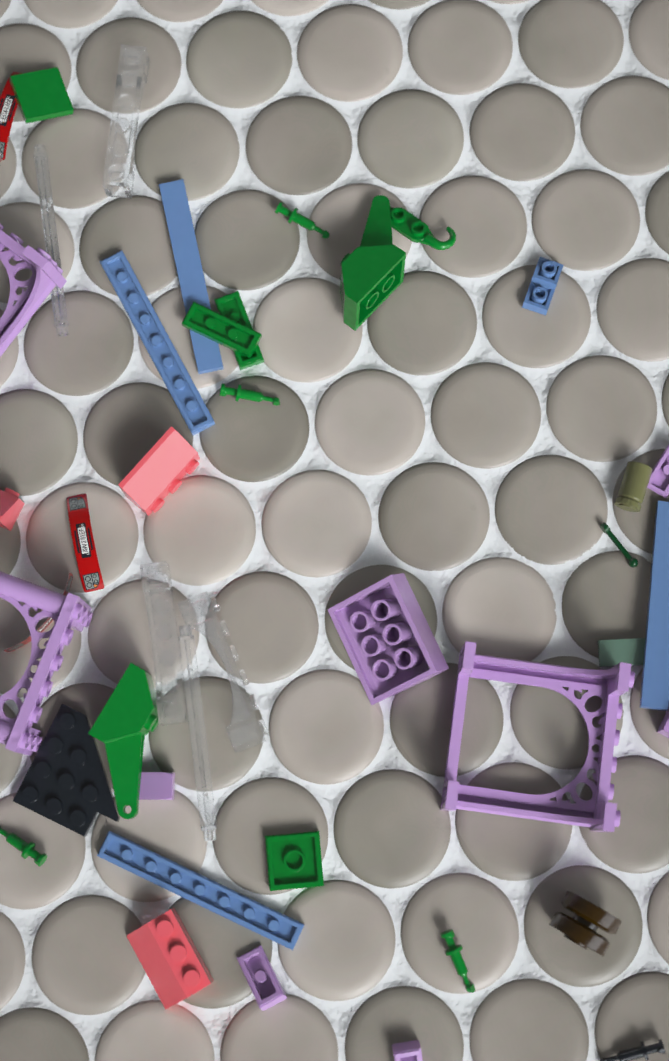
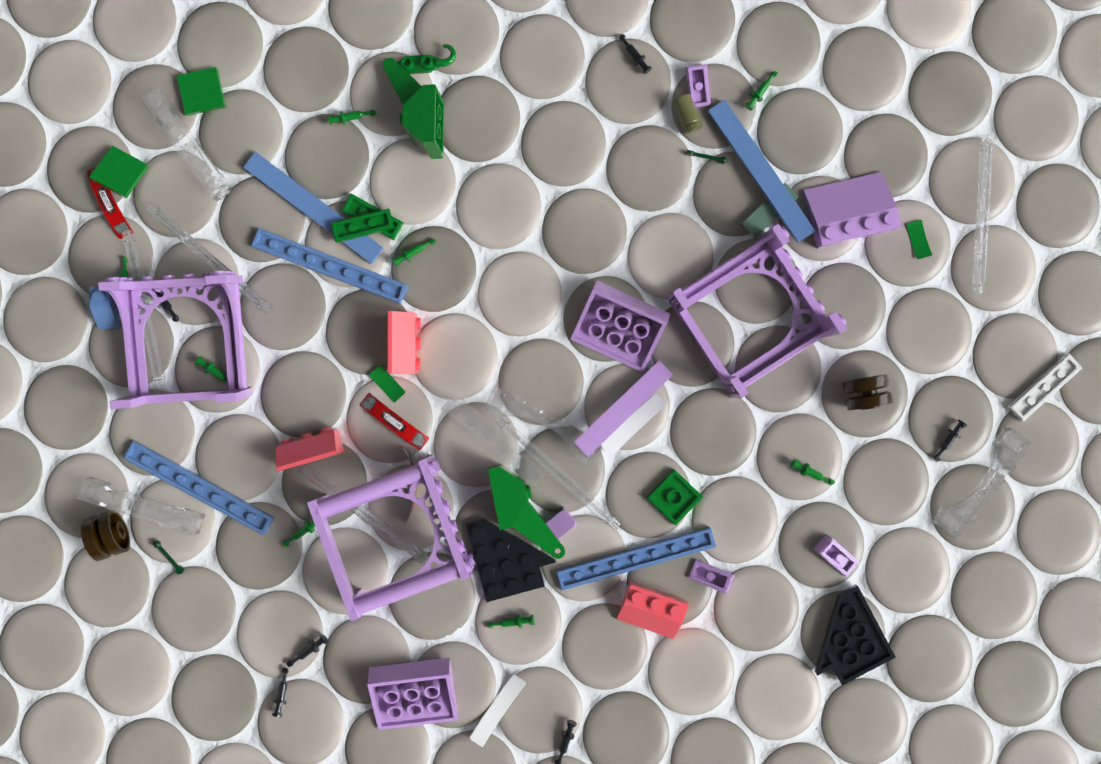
camera: 45 degrees left, 10 degrees up
medium blue slope [522,257,564,316] -> none
none -> green tile [177,67,226,116]
none -> green sticker [369,365,405,403]
none -> lavender tile [573,361,673,458]
none -> white sticker [601,393,667,456]
none -> black piece [619,34,652,75]

